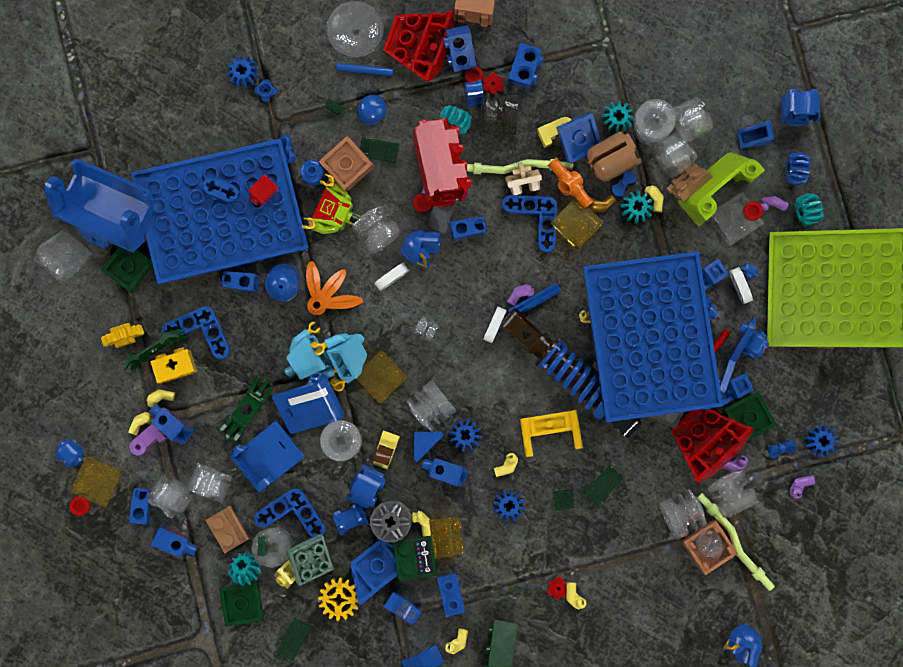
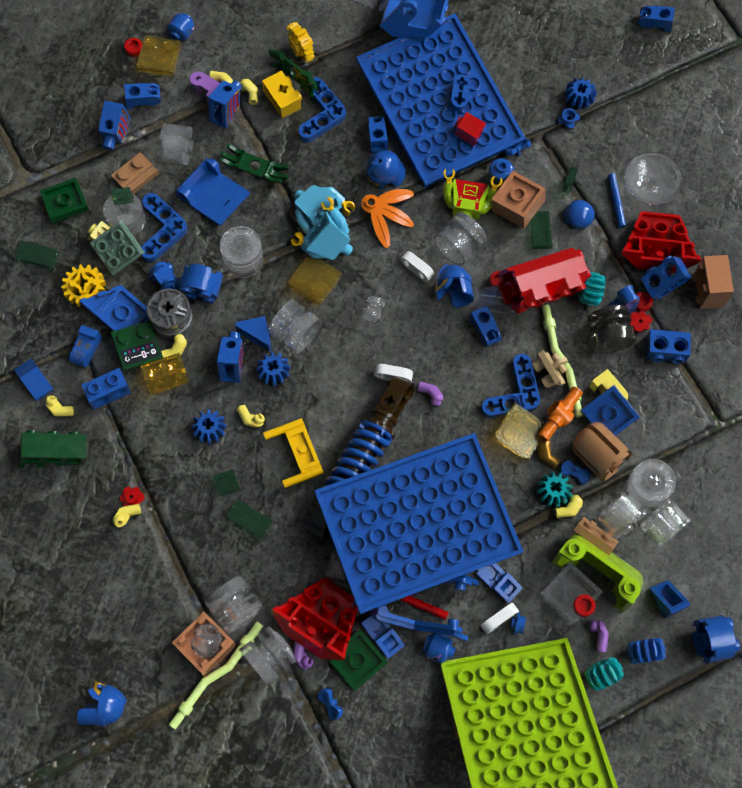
camera: 70 degrees right, 15 degrees down
dark green plate [101,247,153,293] -> none
clear brick [147,474,194,518] -> none
teal gear [228,552,261,586] -> none
blue door [272,373,344,434] -> none
leg [373,431,400,469] -> none
blue axle [509,283,561,314] -> none
teal gear [602,101,634,134] -> none
medium lavender arm [790,475,815,499] -> none
blue gear [805,425,839,457] -> none

